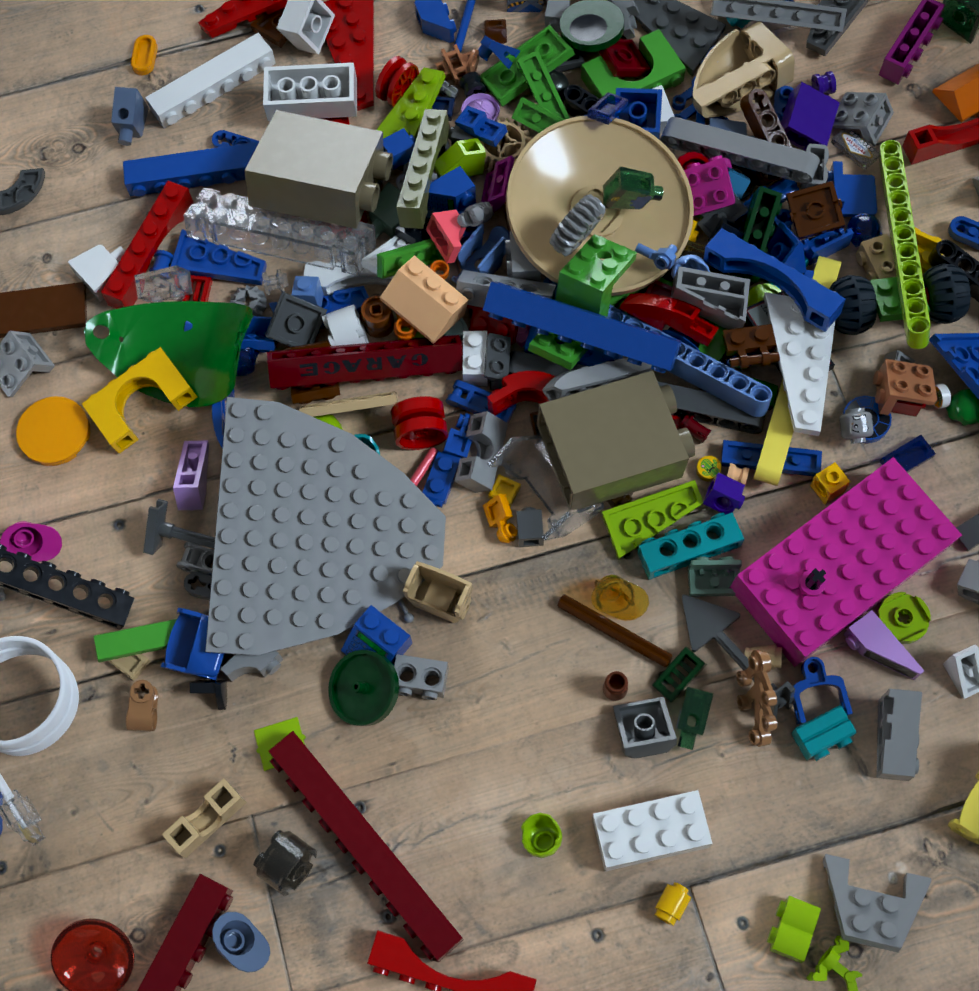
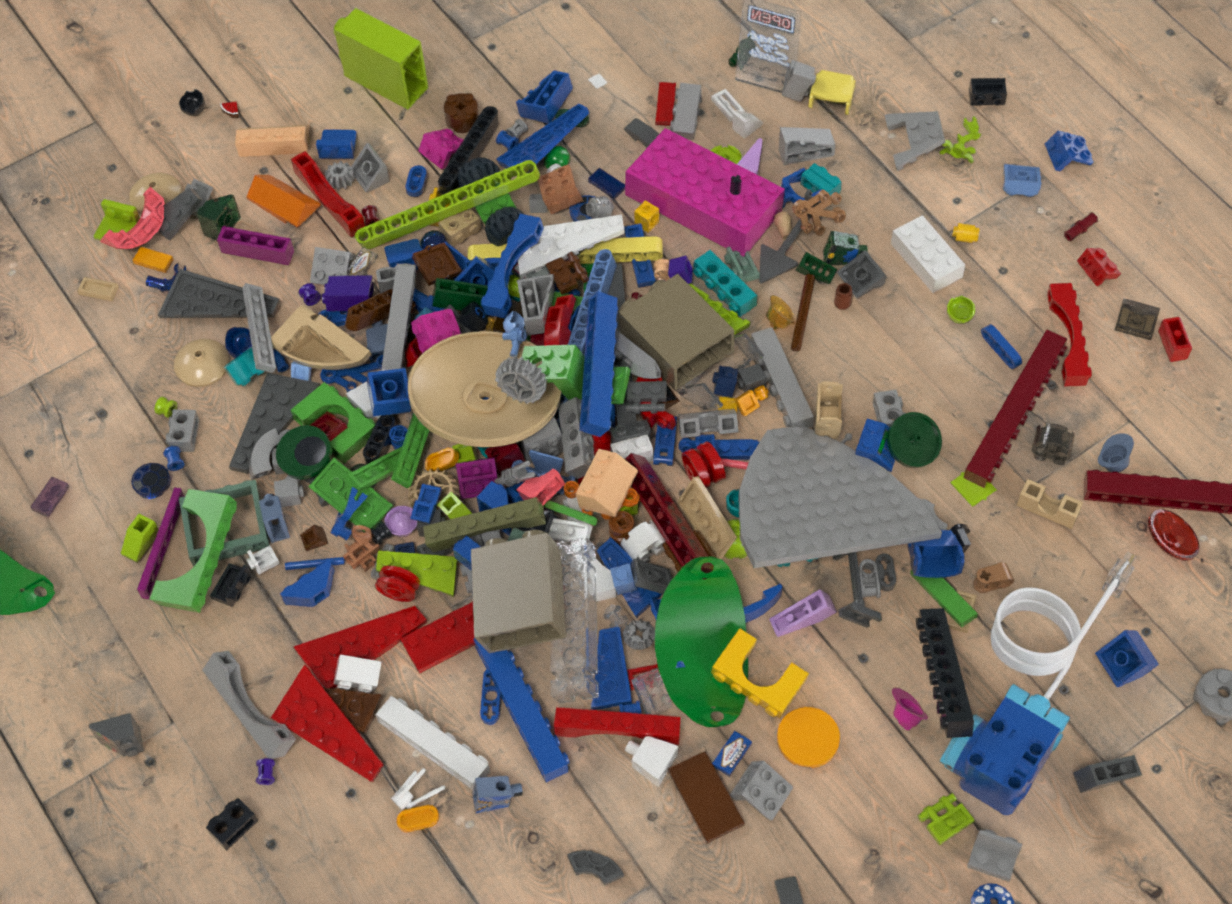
camera: 110 degrees left, 10 degrees down
white brick [263,63,357,121] -> none
clear blue tile [587,92,628,125] -> none
clear green torso [603,167,663,210] -> none
lime brick [767,896,821,963] -> none
none -> dark red bush [362,205,380,227]
none -> white plant [391,768,445,810]
none -> dark grey plate [626,381,667,414]
none -> dark blue brick [712,365,738,398]
none -> tile [712,731,752,777]
none -> light grey brick [749,327,814,428]
none -> blue beam [981,324,1022,369]

